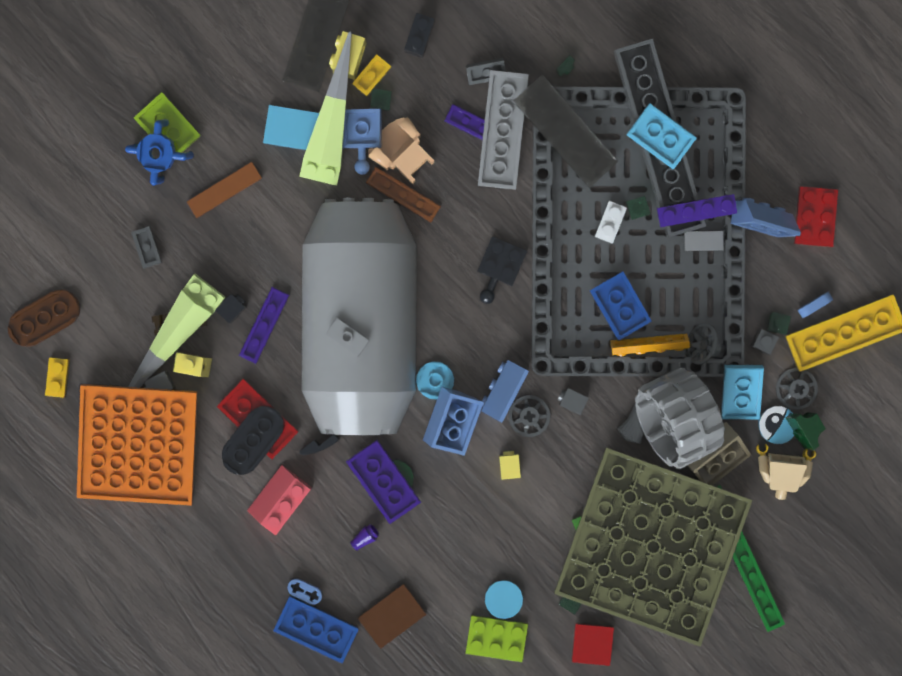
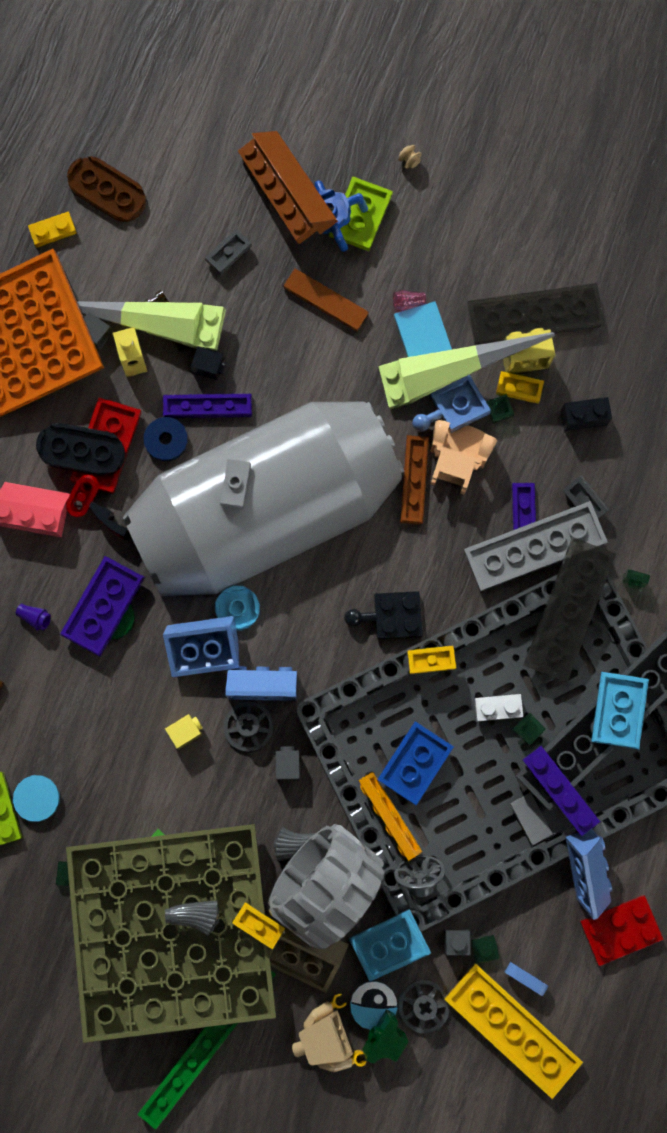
camera: 60 degrees right, 10 degrees down
red tile [572,623,614,666] -> none
none -> red plate [66,475,100,517]
none -> dark blue tile [144,417,188,461]
none -> dark grey piece [165,901,219,936]
none -> yellow plate [232,902,285,949]
none -> dark orange slope [238,131,338,244]
none -> clear pink cone [393,290,426,311]
none -> tan wheel [398,145,422,168]
none -> yellow plate [407,646,456,674]

